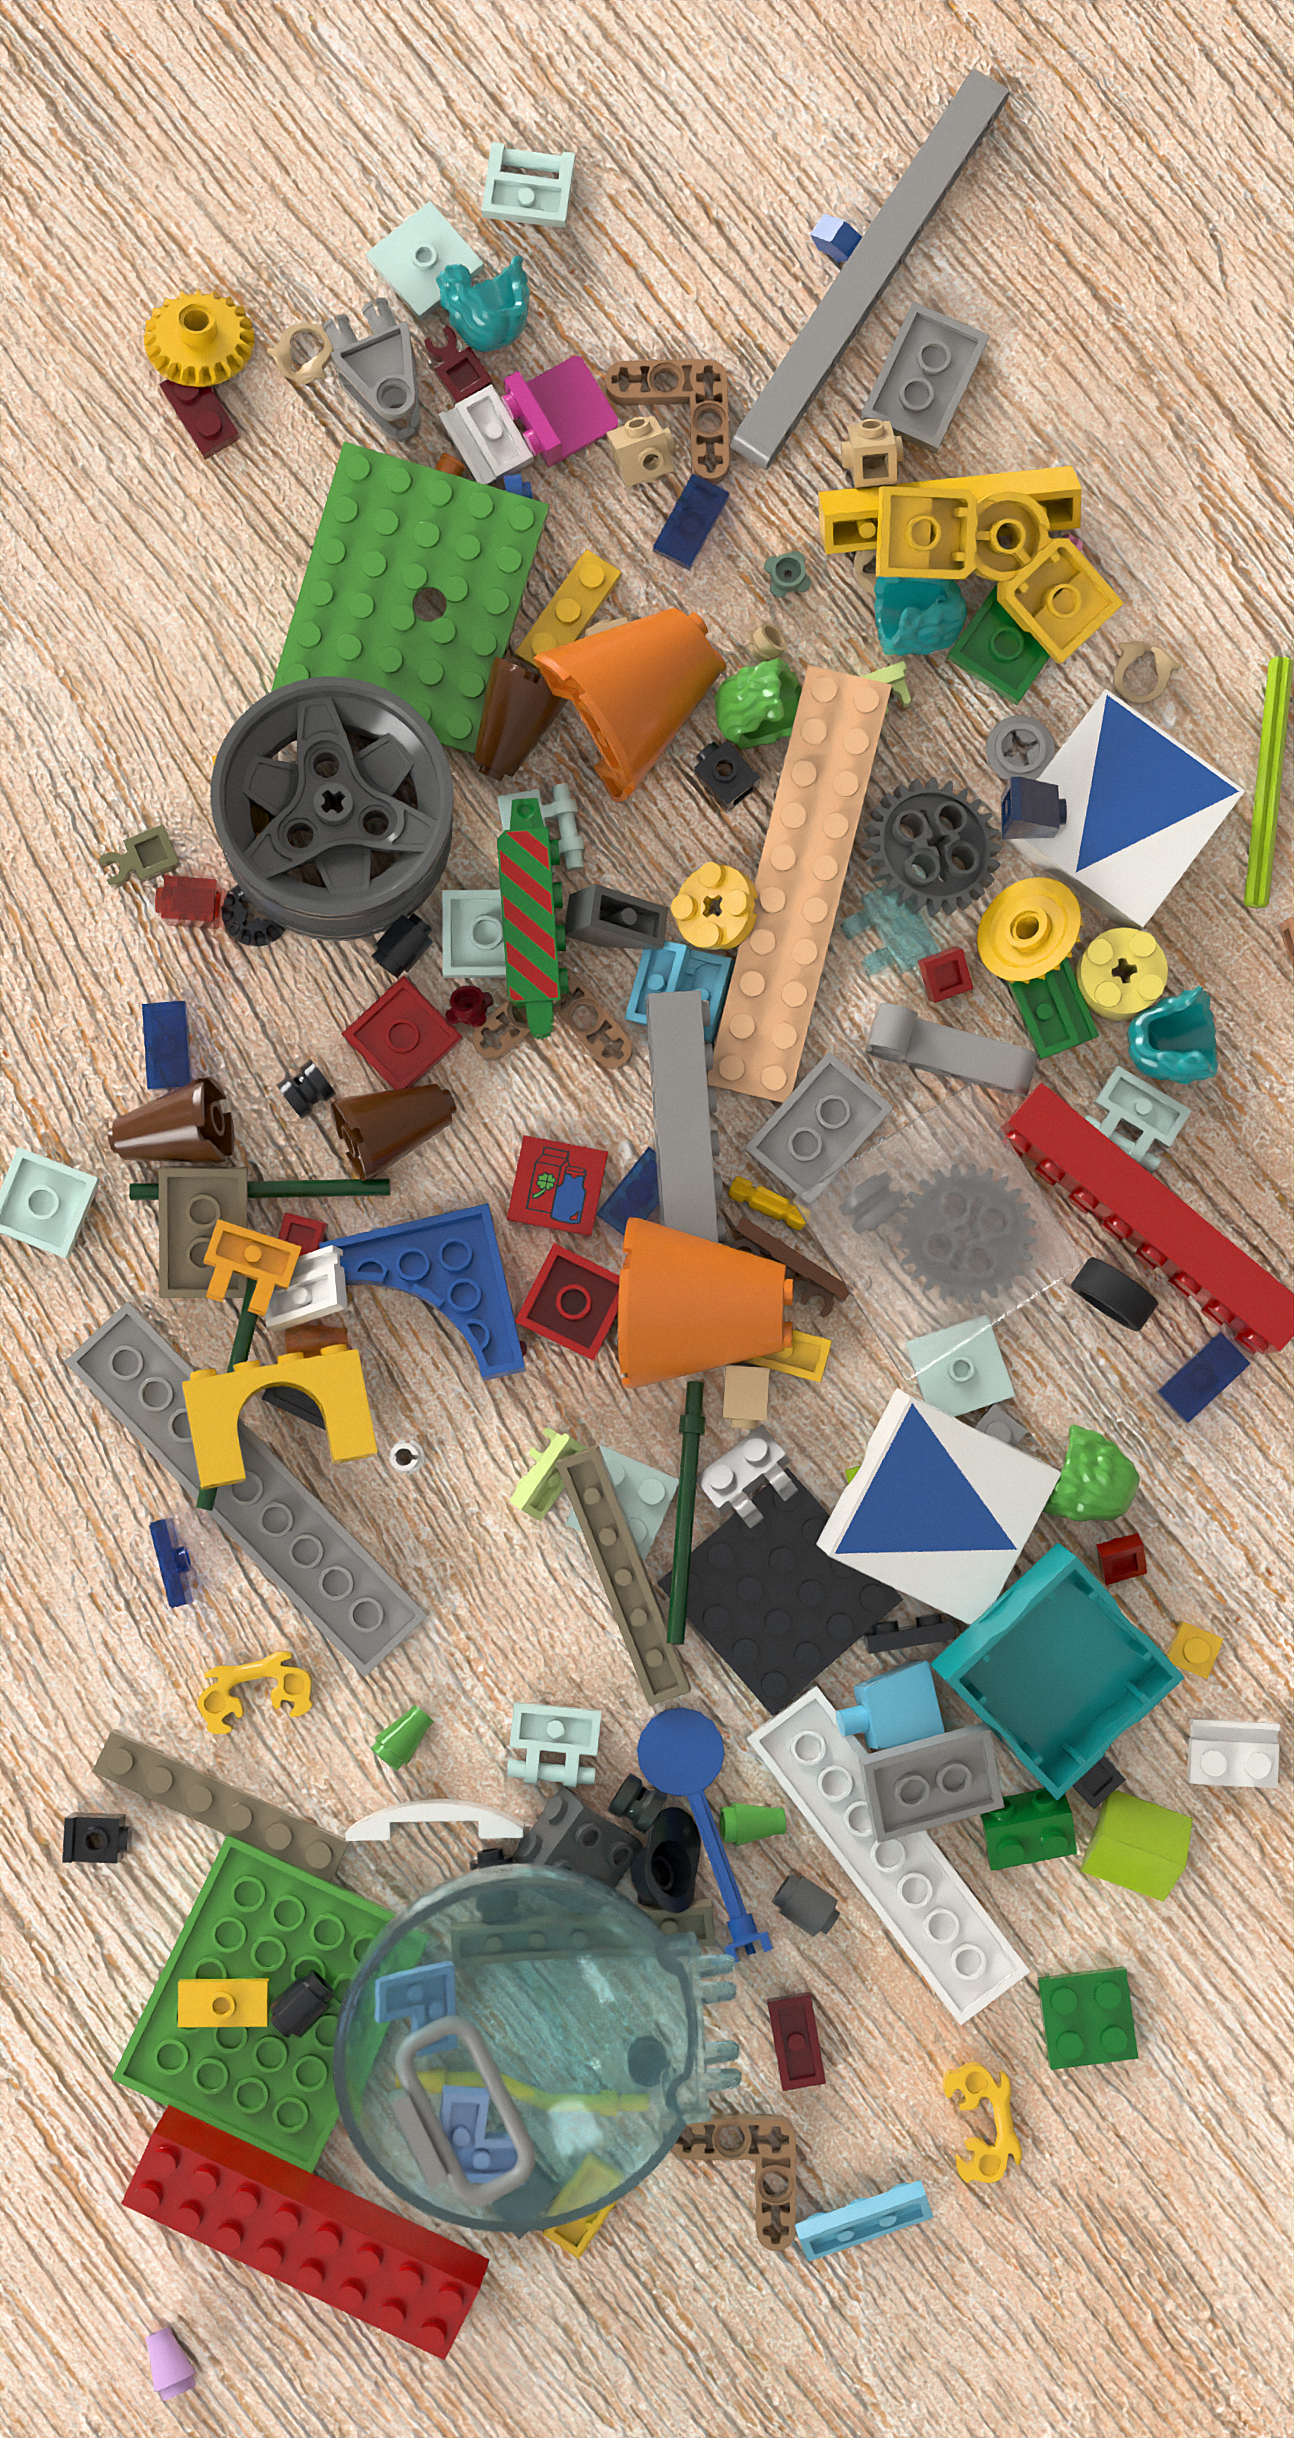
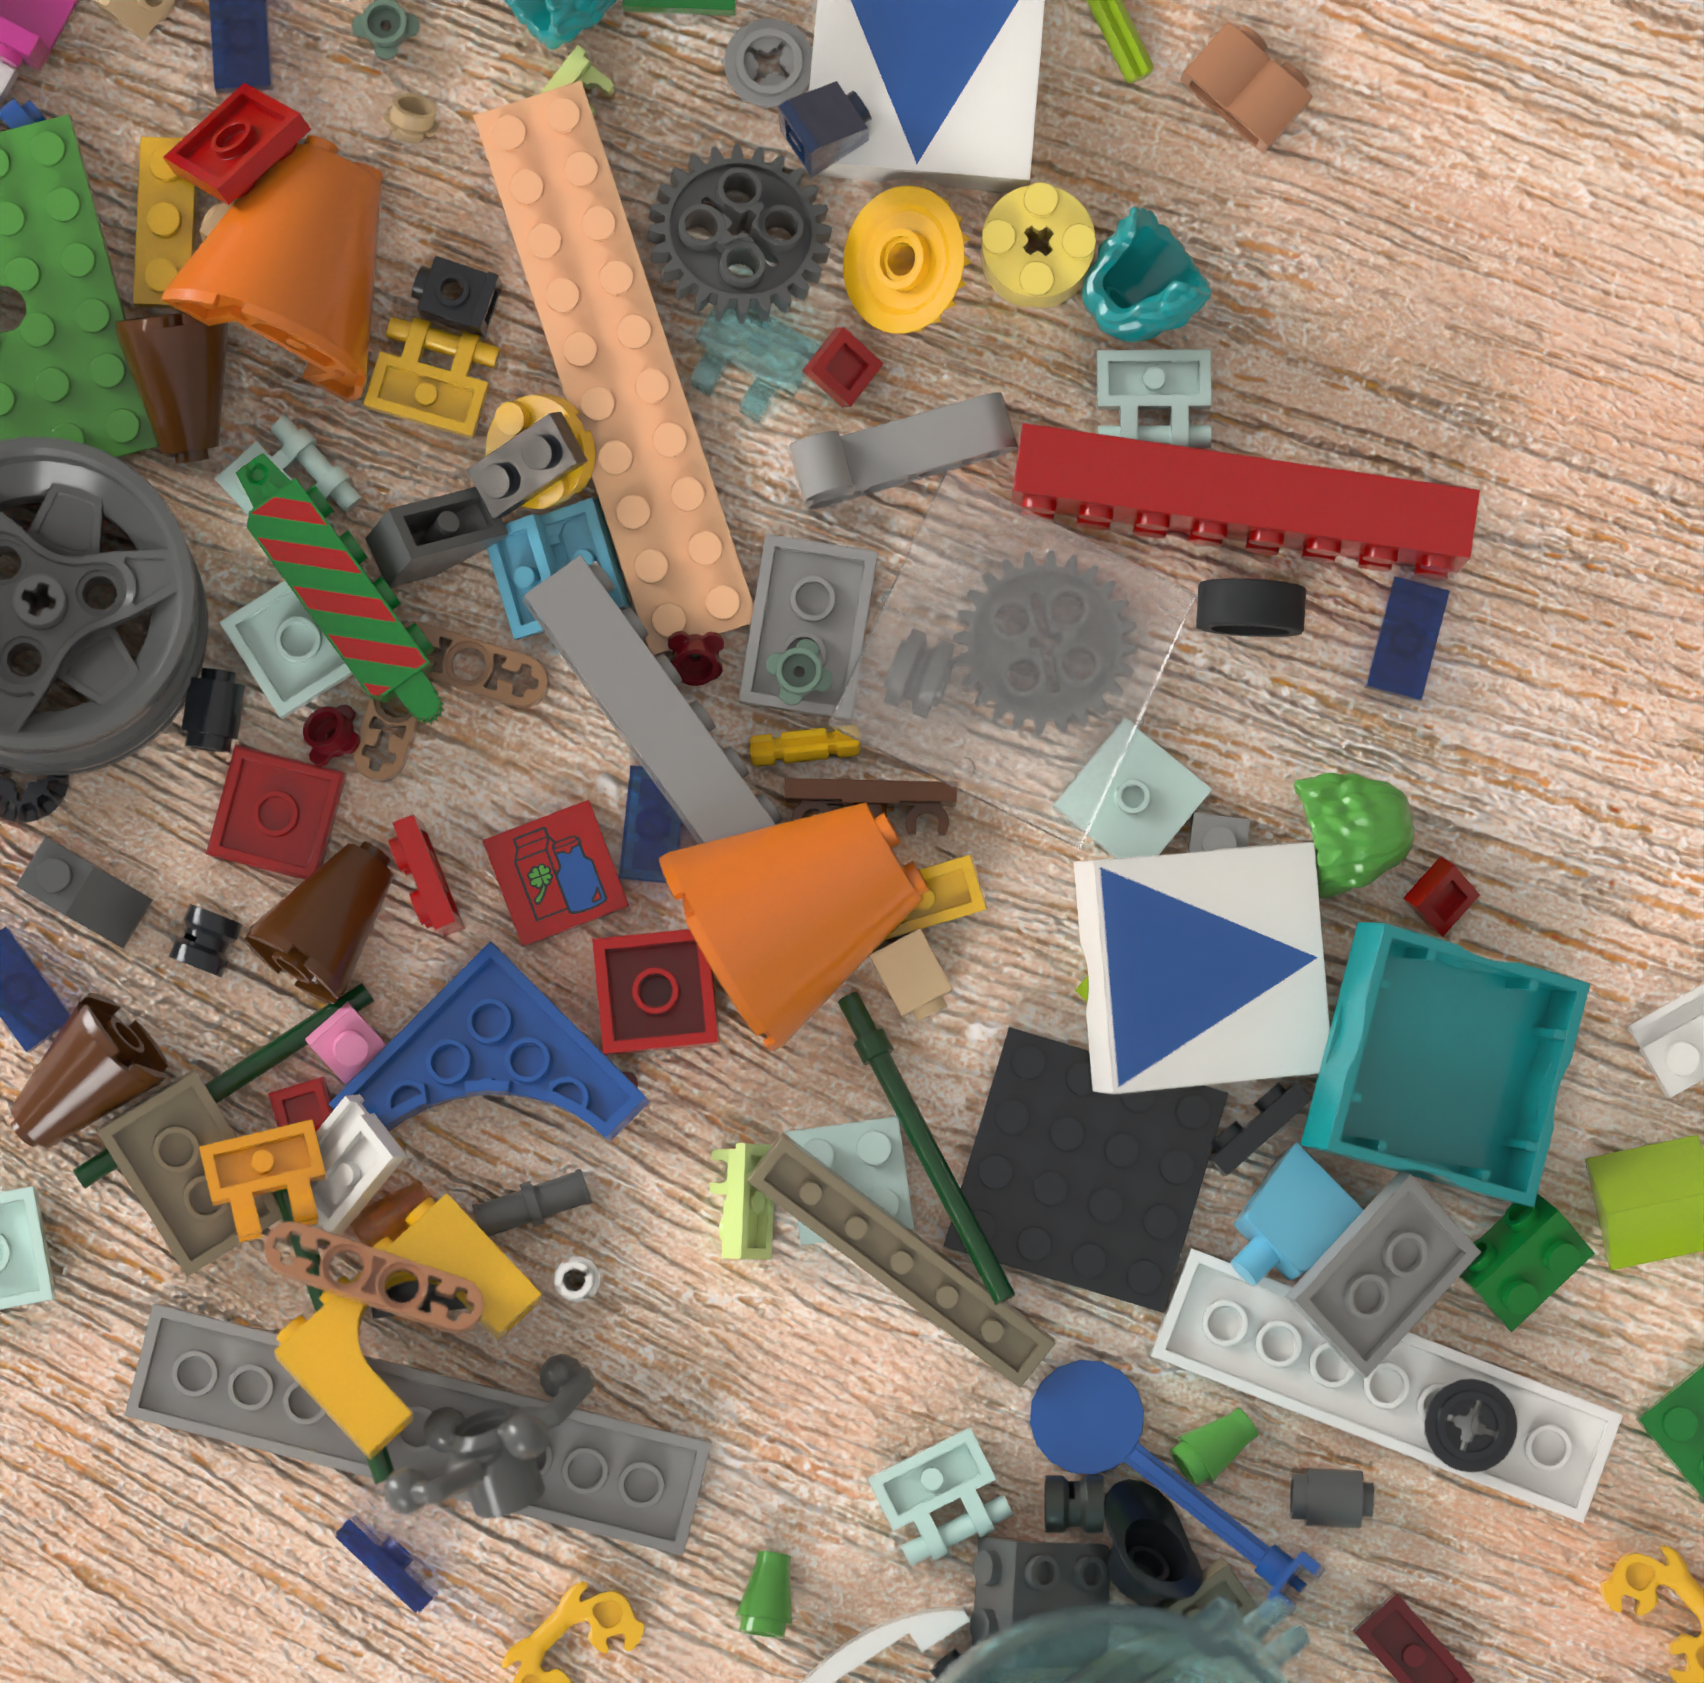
camera: 30 degrees left, 0 degrees up
light grey plate [697,1425,798,1529] -> none
bright green hair [715,658,802,750] -> none
green plate [1007,957,1099,1061] -> none
black plate [1072,1755,1126,1809] -> none
yellow plate [1166,1620,1224,1679] -> none
none -> dark grey slope [16,837,153,948]
none -> red plate [162,83,311,205]
none -> nougat beam [264,1221,484,1334]
none -> bright pink plate [305,1002,387,1085]
none -> yellow plate [363,316,501,440]
none -> dark grey wheel [384,1354,595,1518]
none -> red plate [388,814,465,937]
none -> plate [467,411,588,519]
none -> dark grey pin [472,1168,592,1237]
none -> dark red plate [668,631,724,686]
none -> sand green plate [766,639,832,706]
none -> black gear [1424,1379,1517,1472]

